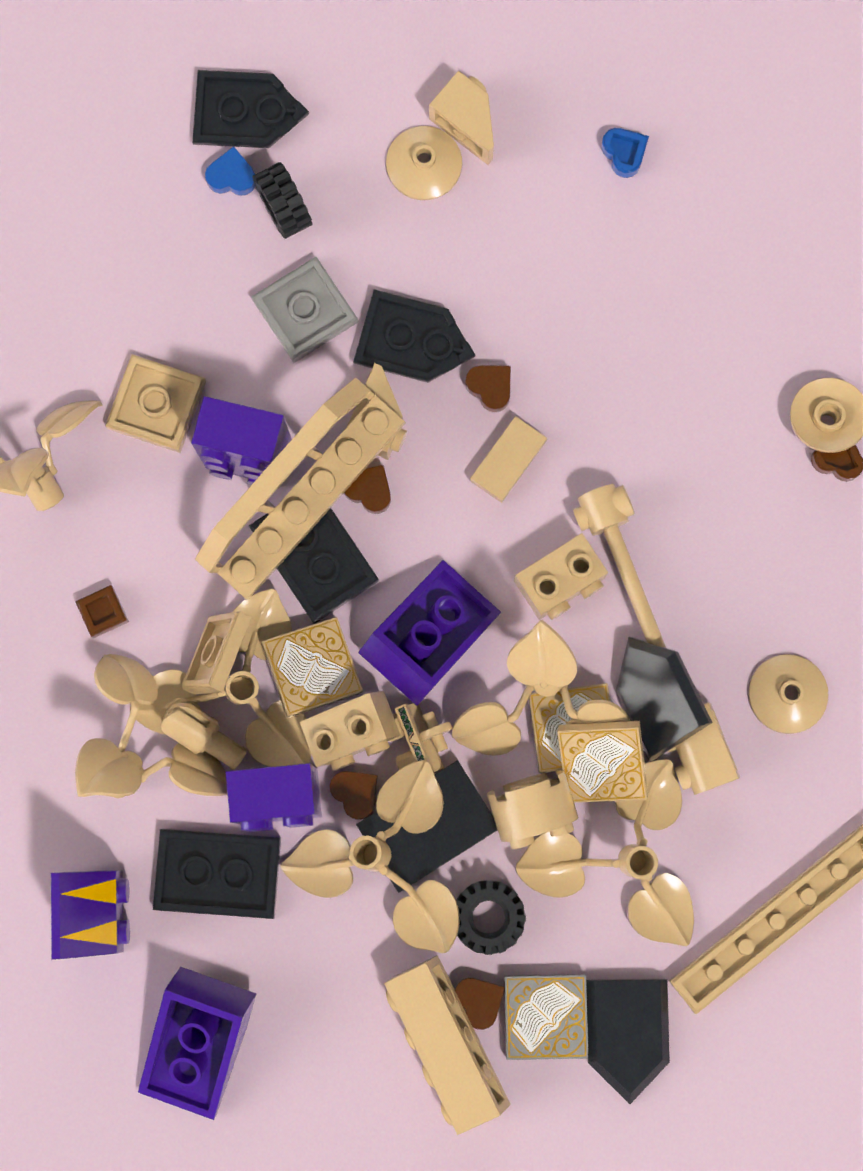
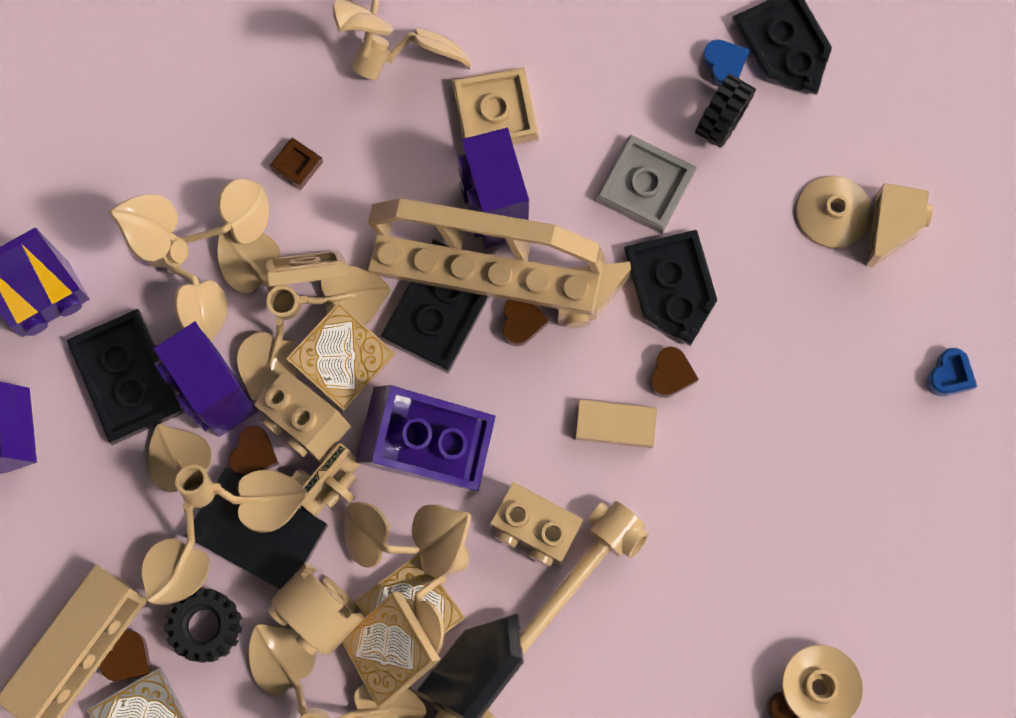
camera: 60 degrees right, 5 degrees down
tan arm [161,698,247,770] -> none

